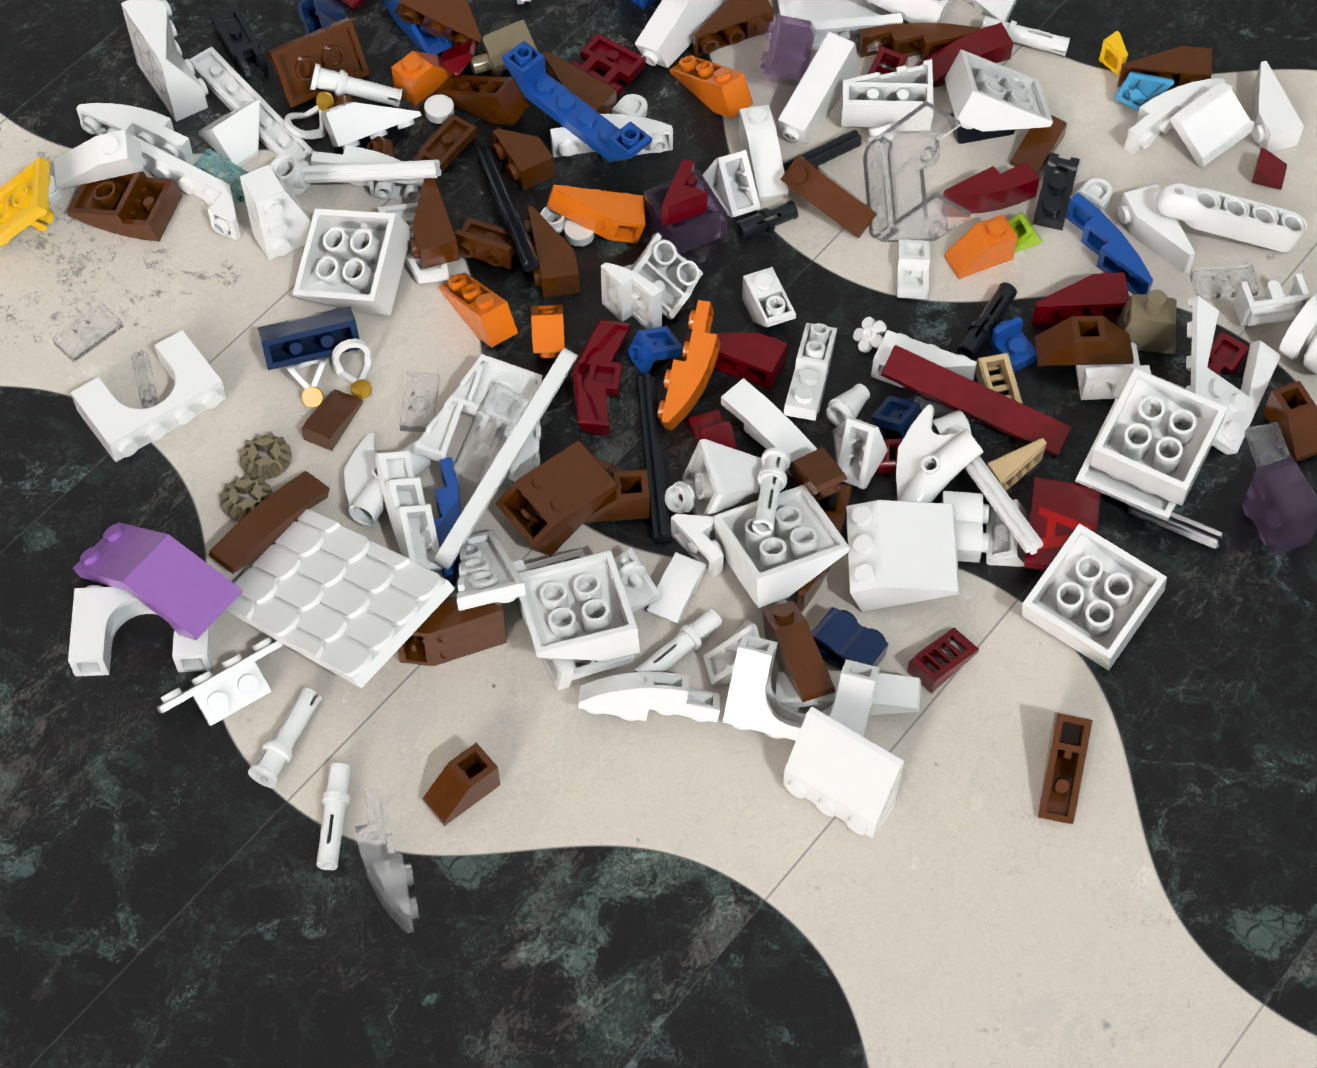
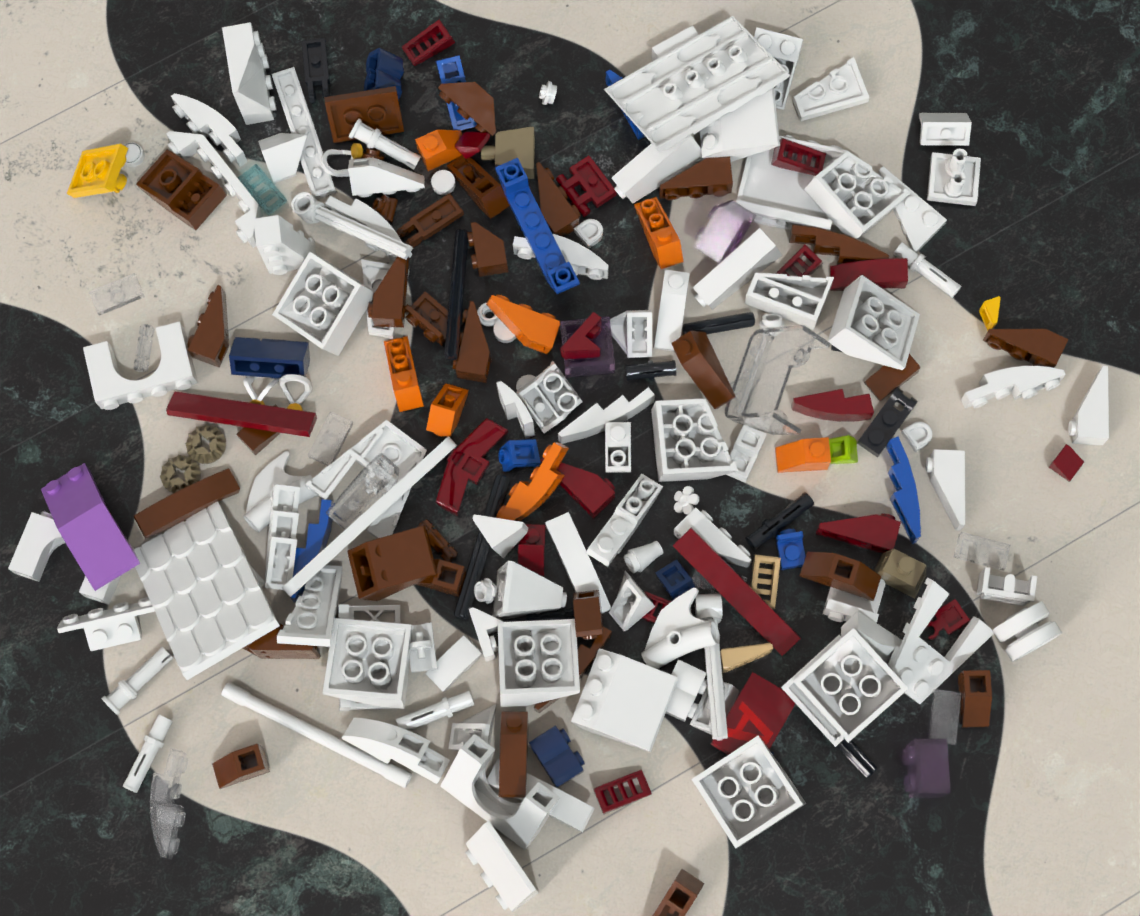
camera: 25 degrees right, 15 degrees up
white slope [54,130,143,190] -> none
white pin [752,447,791,535] -> none
dark azure piece [1114,71,1174,112] -> none
white piece [1157,183,1307,252] -> none
white slope [1170,82,1255,168] -> none
none -> dark red tile [166,391,317,437]
none -> reddish brown slope [187,285,229,368]
none -> white piece [222,682,412,788]
none -> white slope [473,514,528,558]
none -> white slope [558,387,655,444]
none -> white wedge [651,399,738,482]

